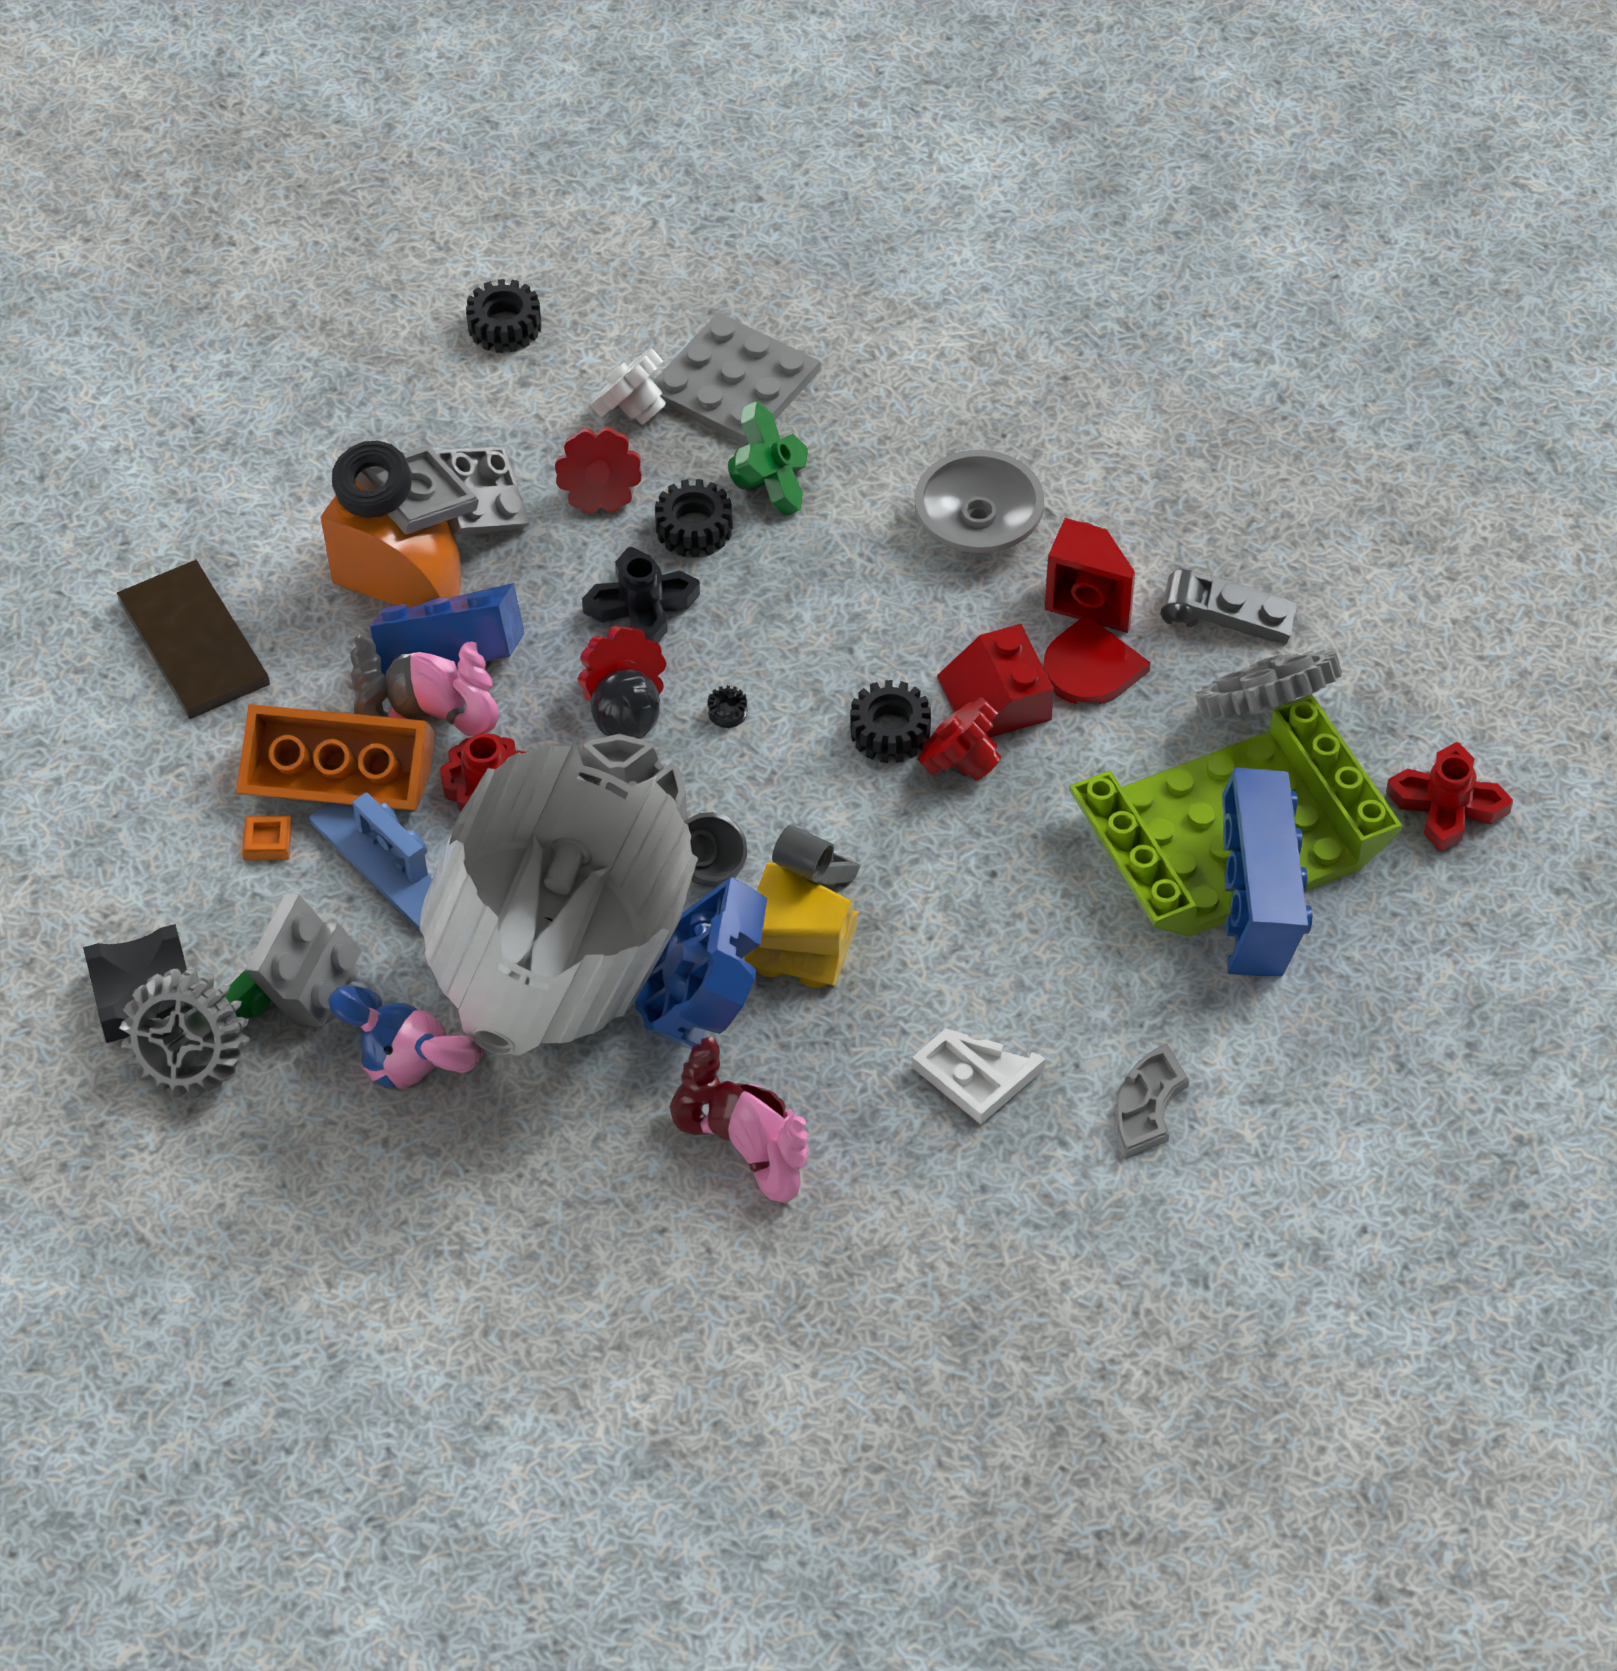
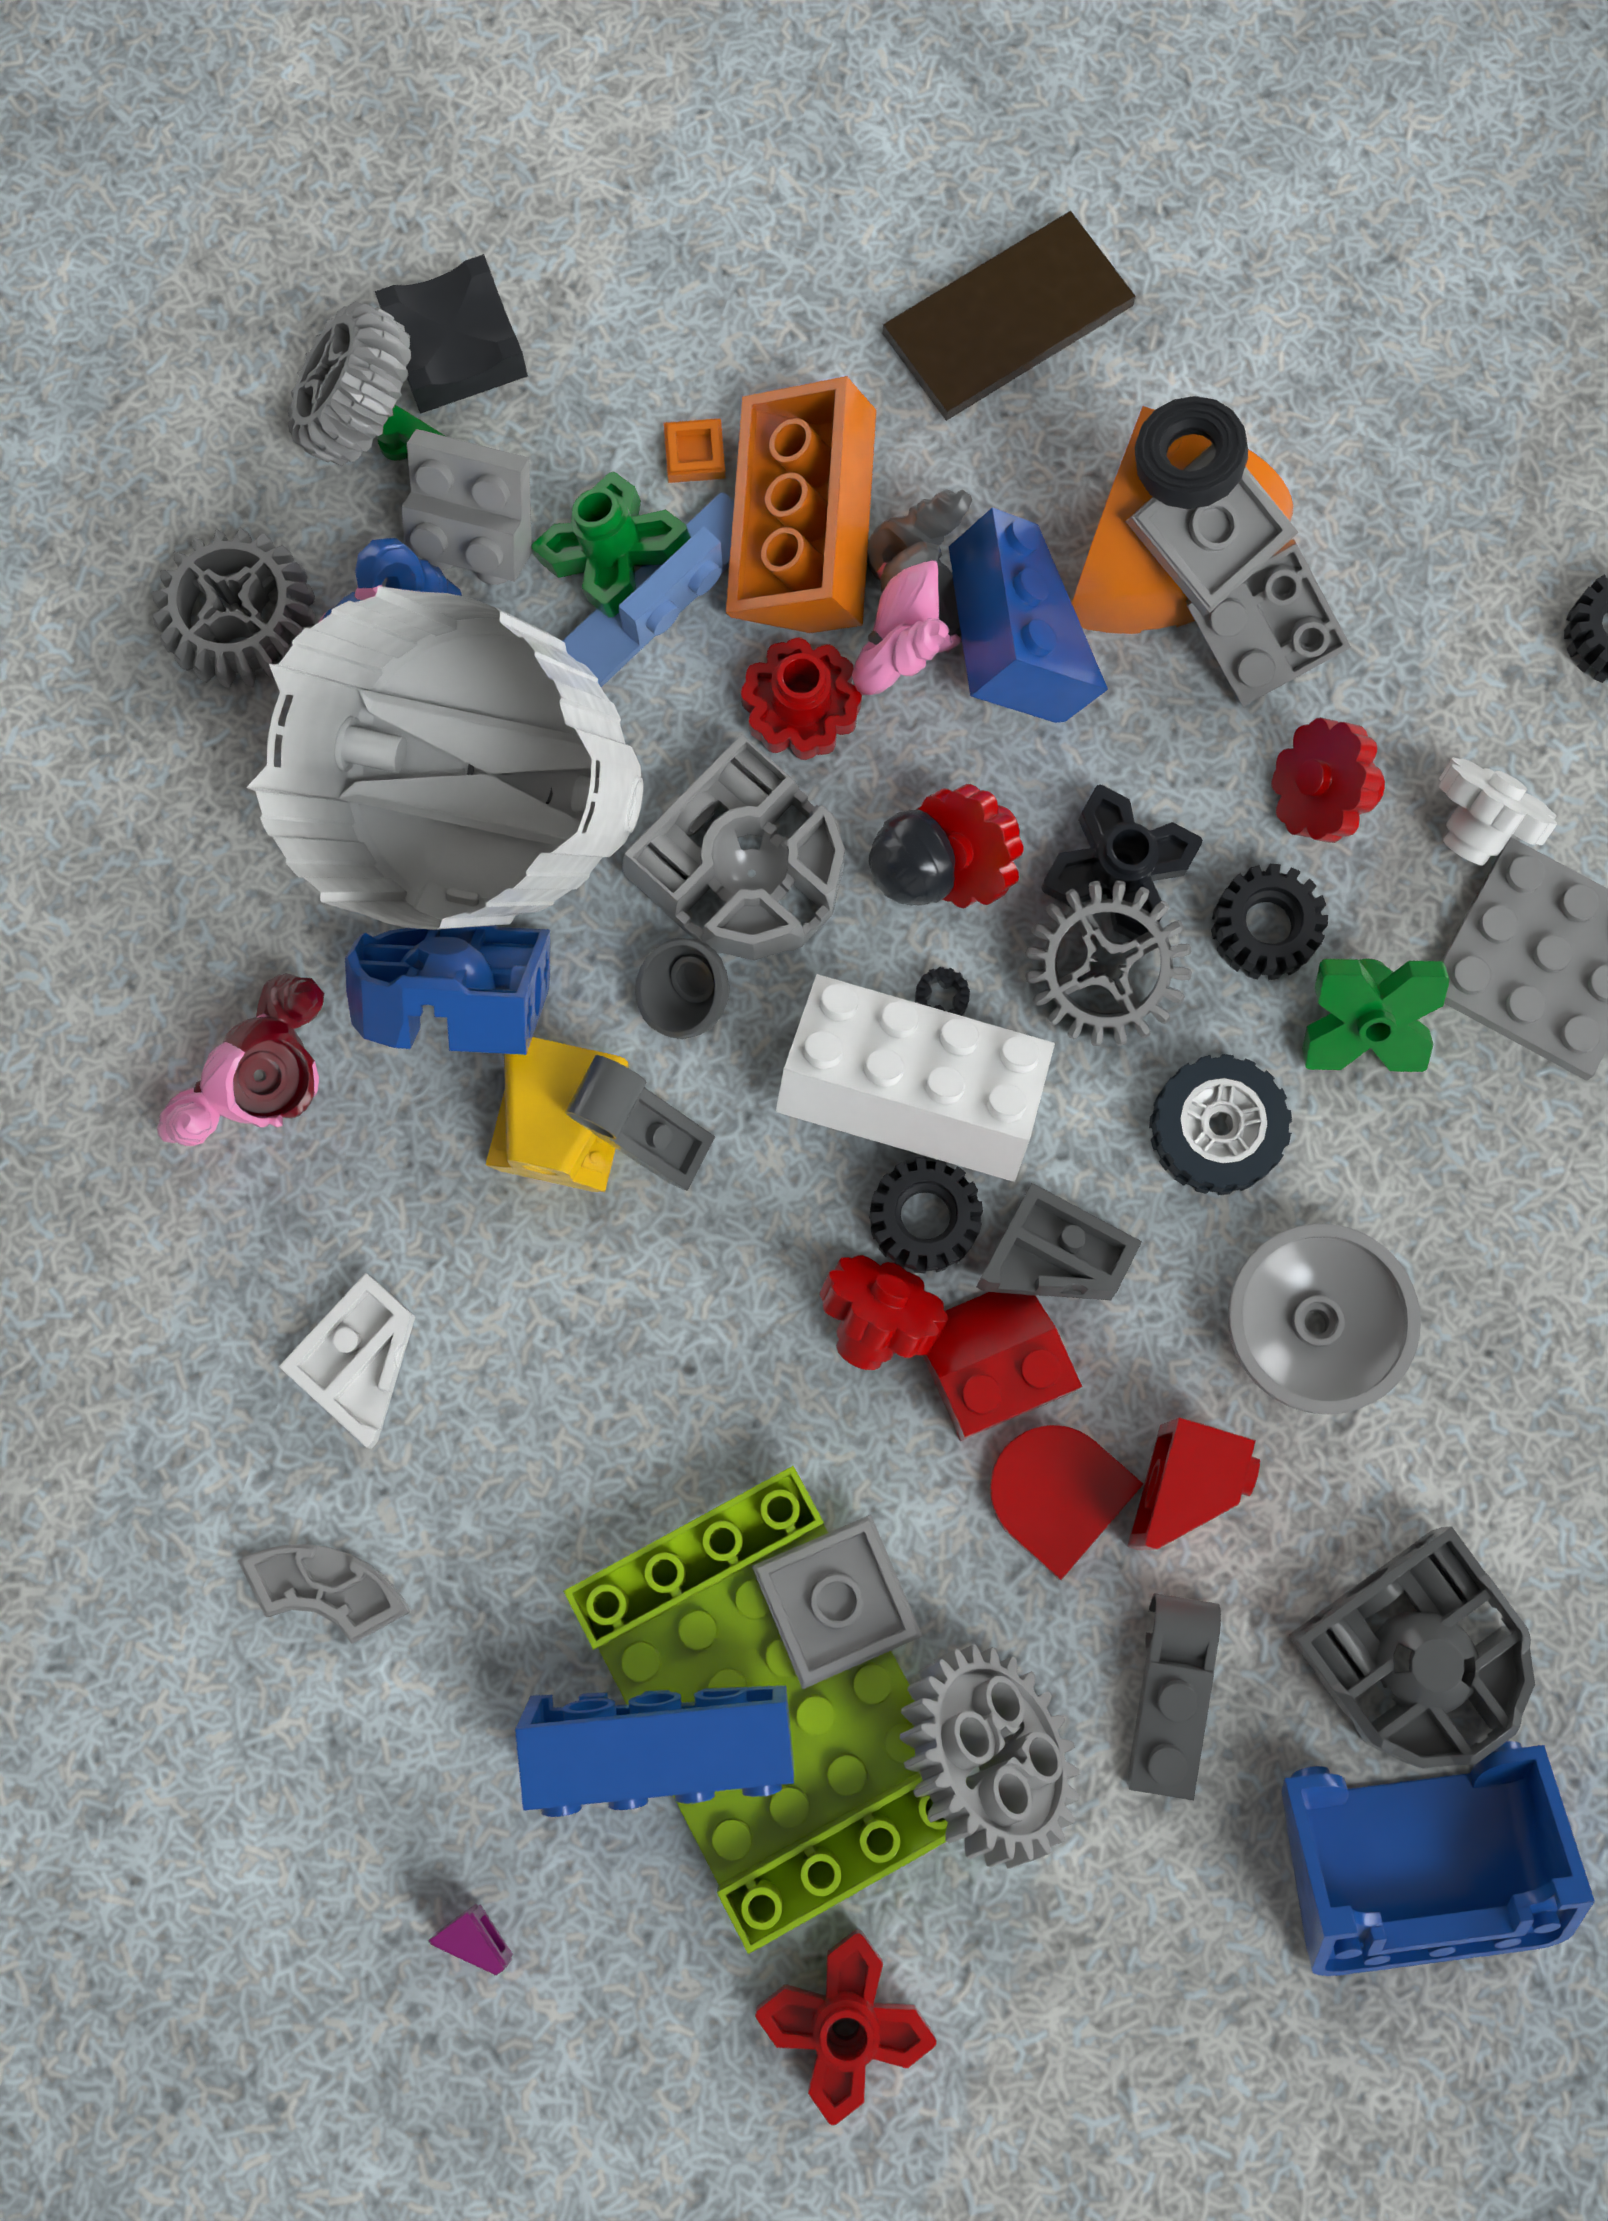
camera: 85 degrees right, 25 degrees up
none -> light grey gear [152,527,315,689]
none -> magenta slope [428,1904,513,1976]
none -> green plant [531,472,691,618]
none -> light grey tile [752,1515,923,1689]
none -> white brick [776,974,1055,1182]
none -> dark grey wing [976,1183,1142,1301]
none -> light grey gear [1025,881,1192,1046]
none -> black wheel [1149,1054,1292,1195]
none -> blue windscreen [1281,1741,1595,1976]
none -> dark grey connector [1289,1526,1535,1768]

